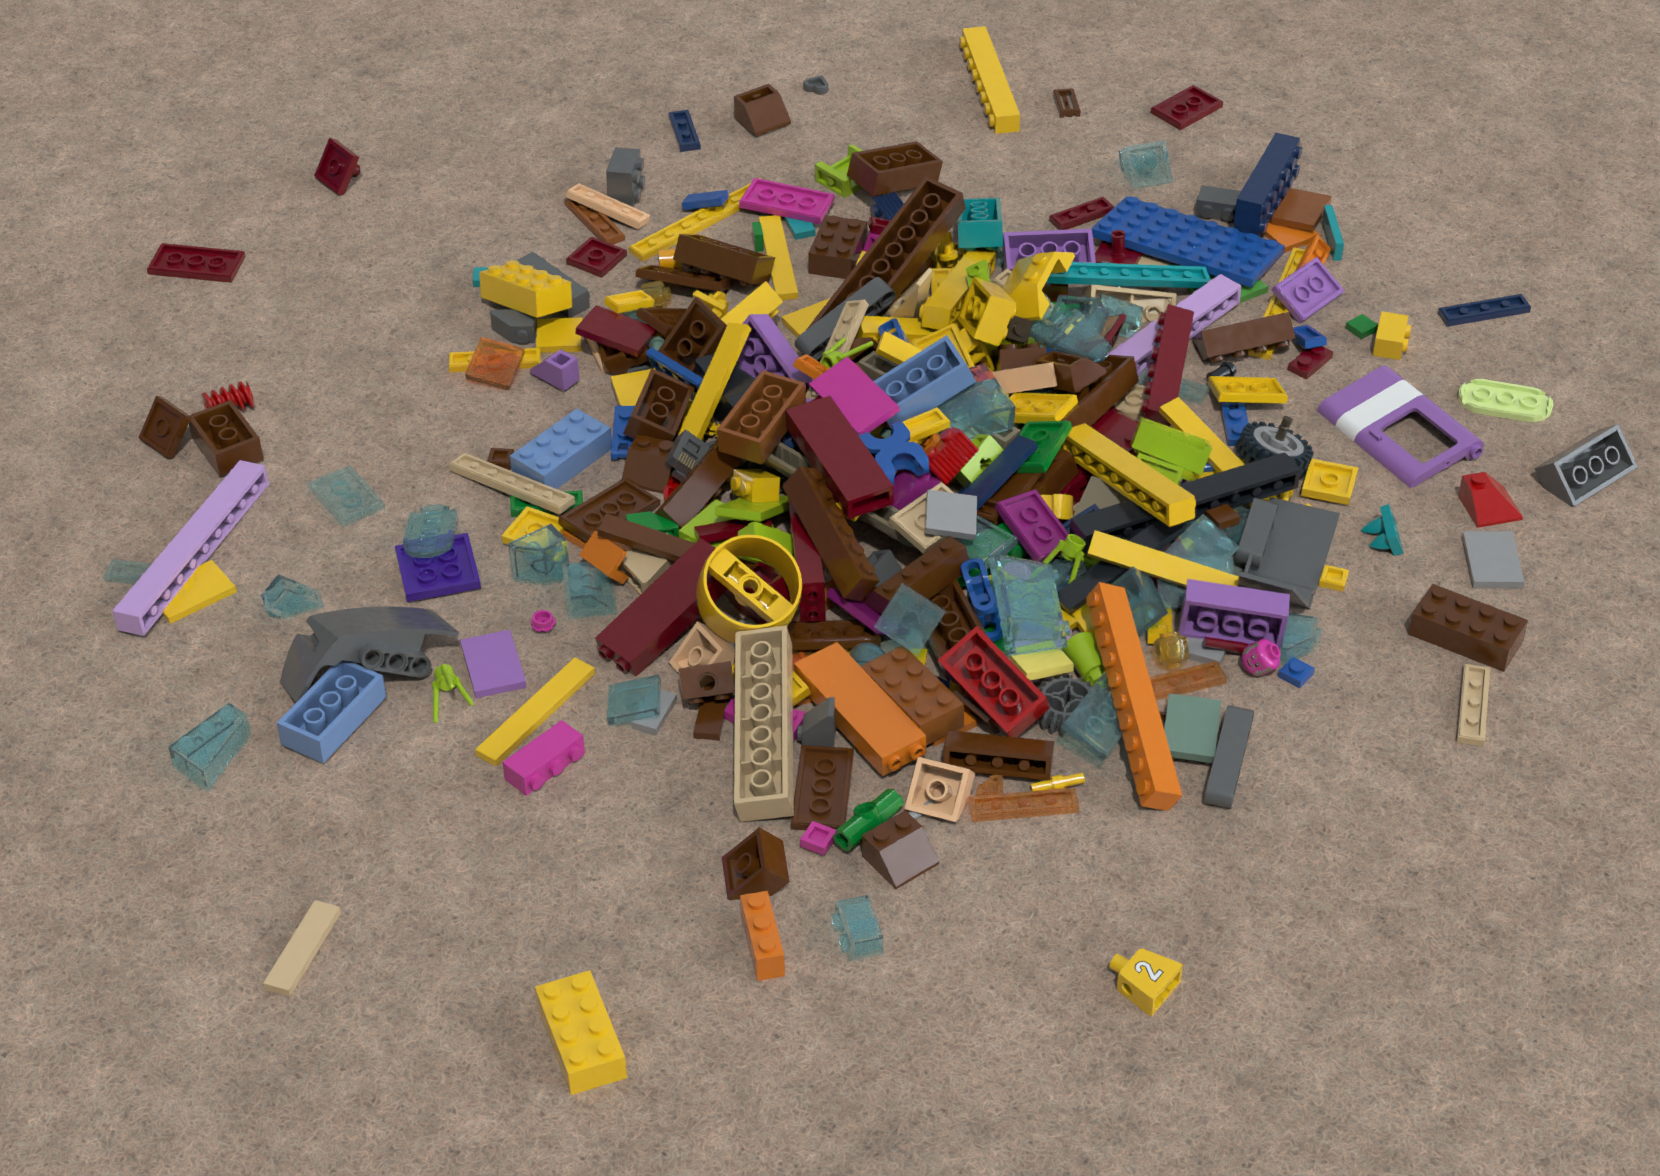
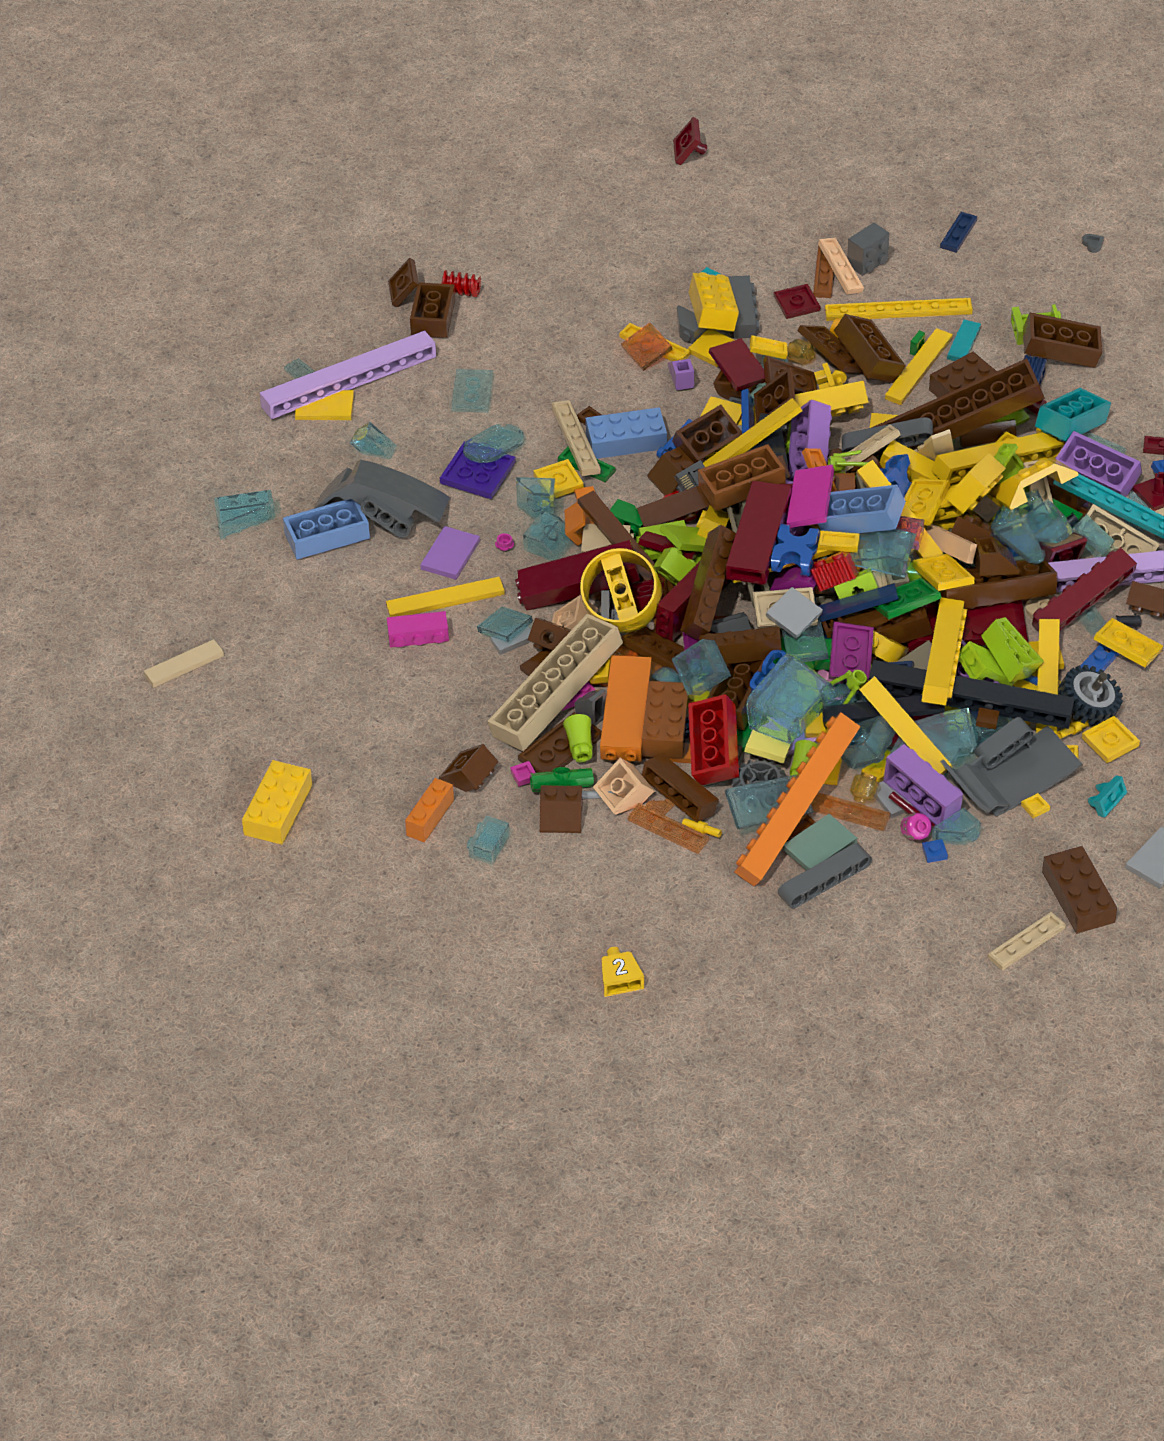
camera: 40 degrees right, 5 degrees up
dark red tile [147,243,246,283] -> none
lime plant [431,664,474,723] -> none
reddish brown tile [558,478,661,542] -> none
blue tile [681,190,729,210] -> none
reddish brown slope [734,84,791,136] -> none
dark pink tile [739,178,835,224] -> none
yellow hips [931,231,958,268] -> none
none -> lime plant [563,714,593,762]

